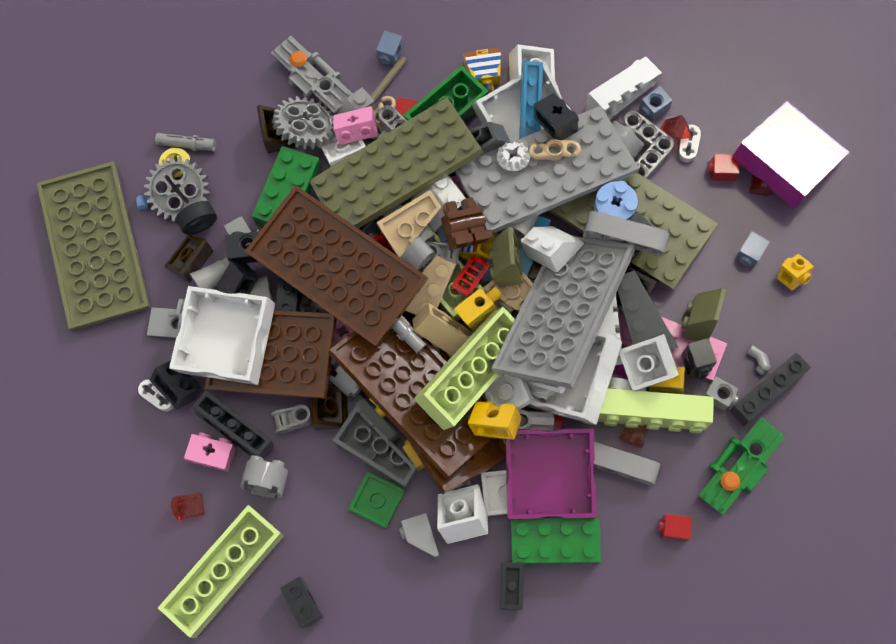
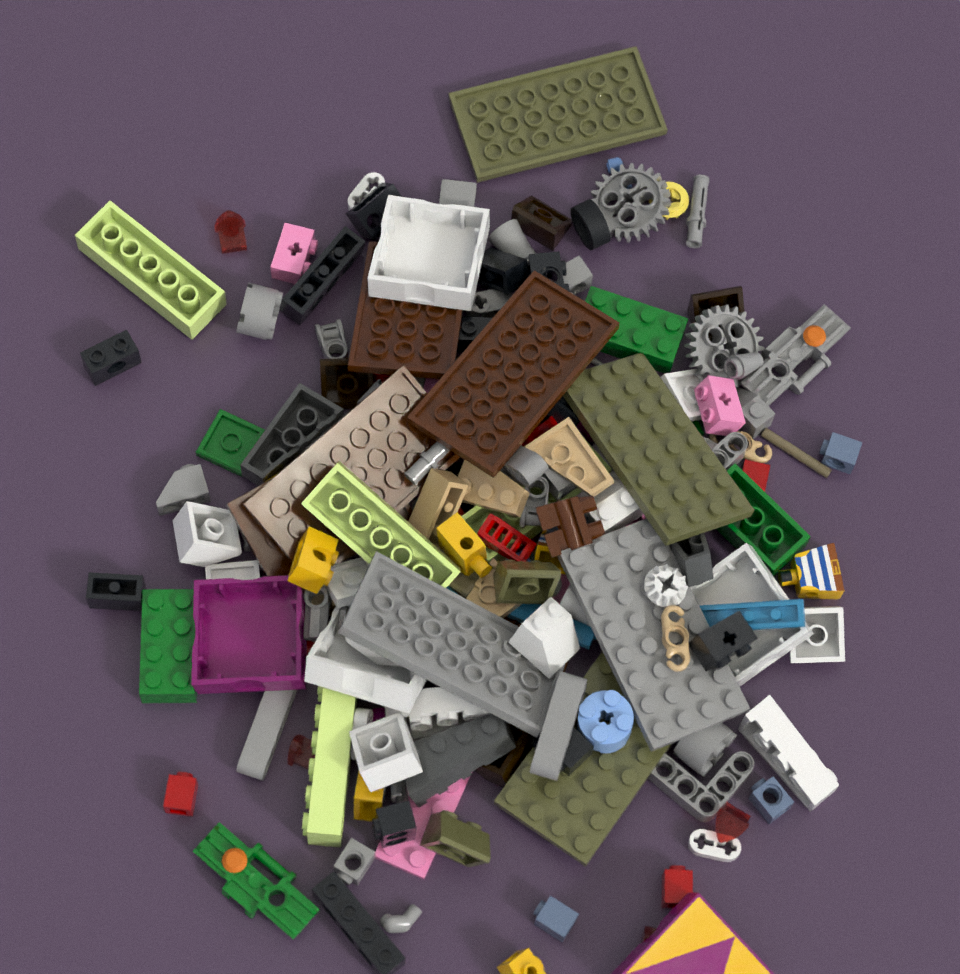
camera: 80 degrees right, 5 degrees down
none -> light grey cone [724,352,763,380]

